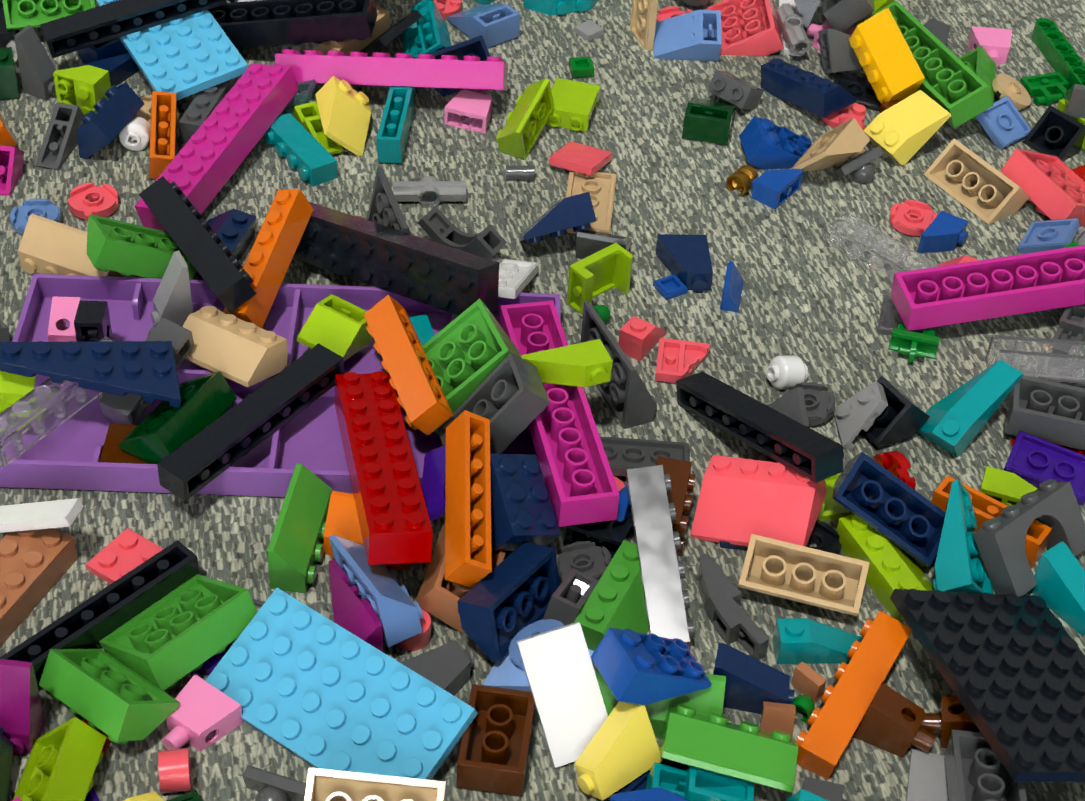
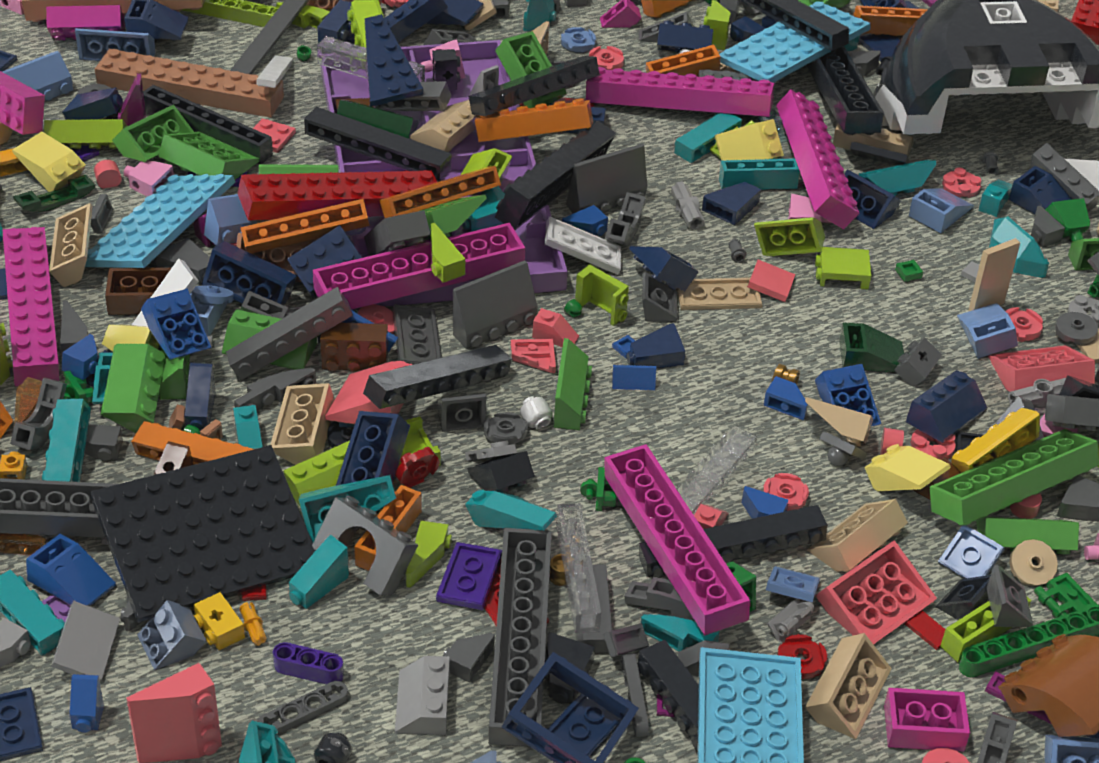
camera: 80 degrees right, 0 degrees up
none -> bright green slope [554,338,592,430]
none -> black brick [639,505,828,577]
none -> dark blue slope [702,182,761,226]

